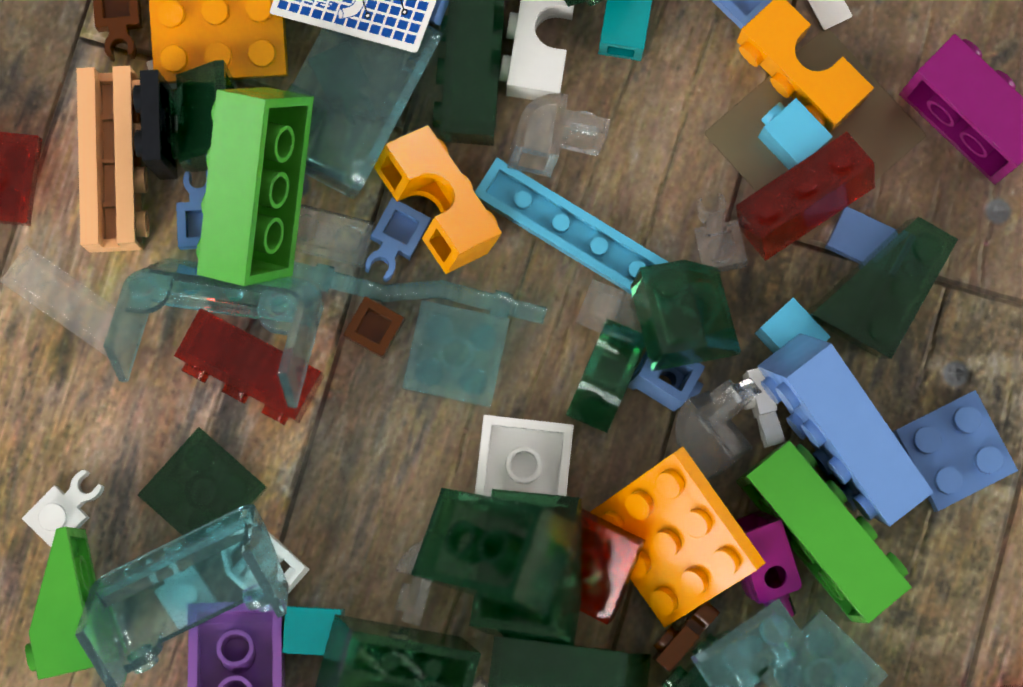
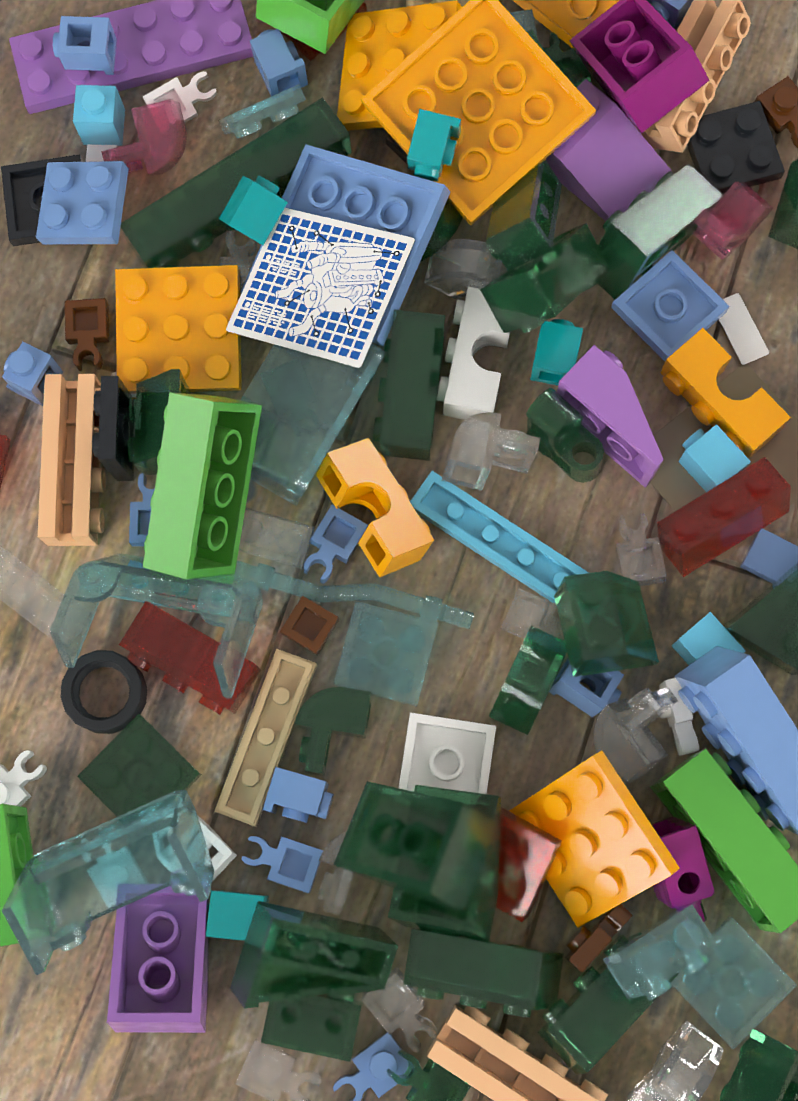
camera: 10 degrees right, 5 degrees down
none -> medium blue brick [2,341,63,406]
none -> black tyre [60,650,147,734]
none -> tan tile [214,649,317,827]
none -> medium blue plate [241,836,324,894]
none -> medium blue brick [263,767,334,823]
none -> clear green brick [295,687,373,776]
none -> clear green piece [526,388,604,483]
none -> medium lavender slope [553,345,664,488]

